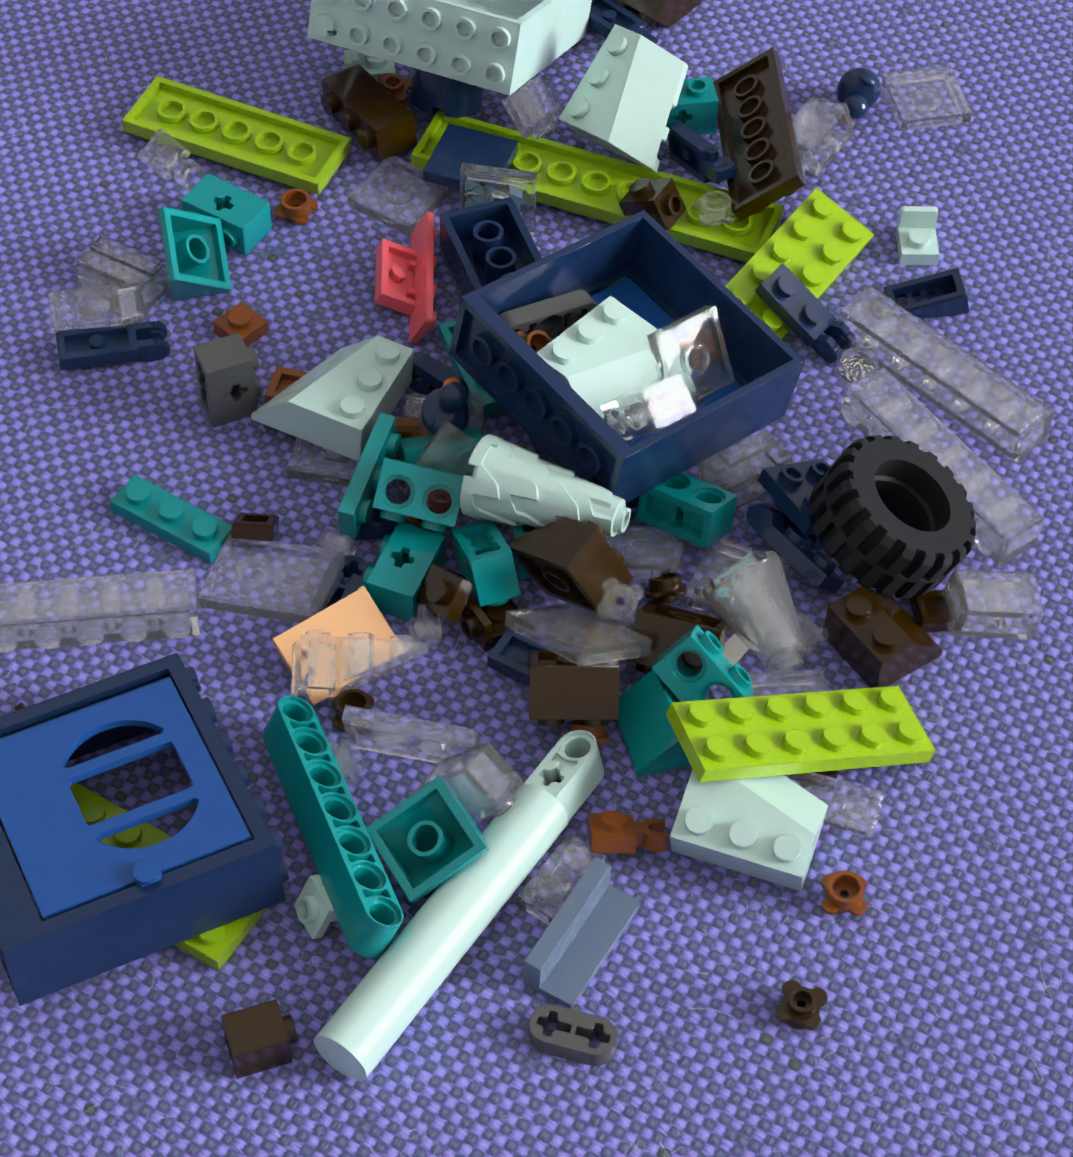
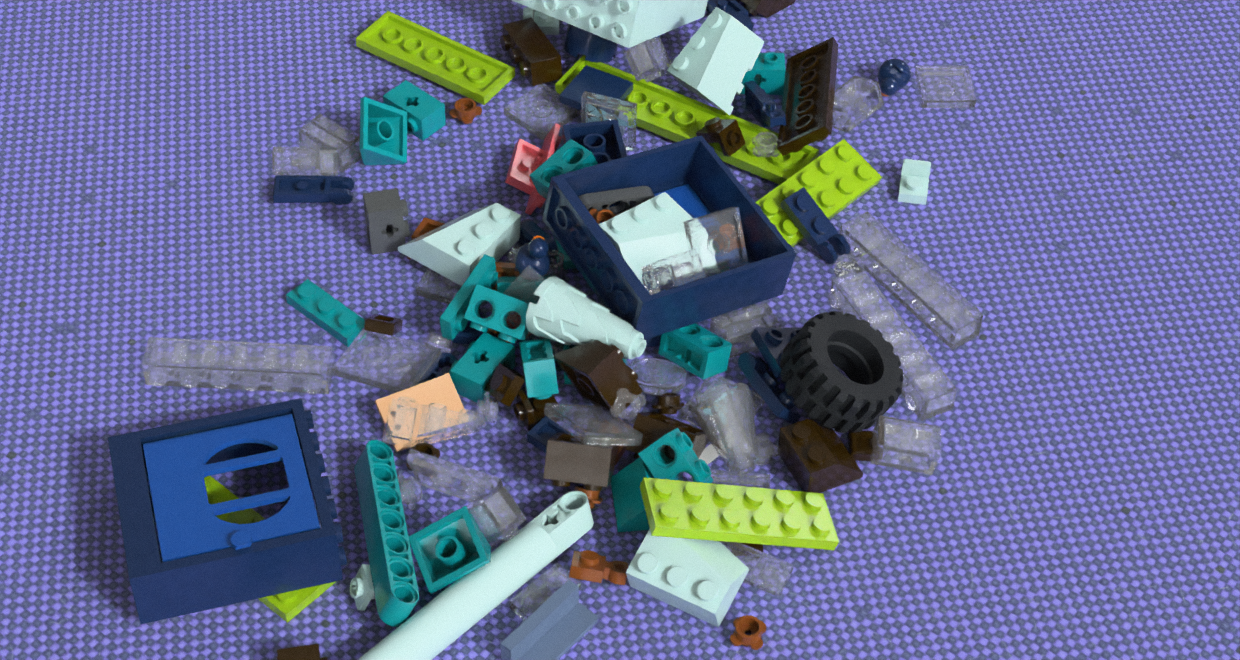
camera: 10 degrees right, 5 degrees down
clear plate [137,128,205,191] -> none
dark orange plate [213,301,269,347] -> none
dark orange plate [379,73,412,105] -> none
dark blue slope [883,268,969,321] -> none
none -> teal brick [529,139,597,199]

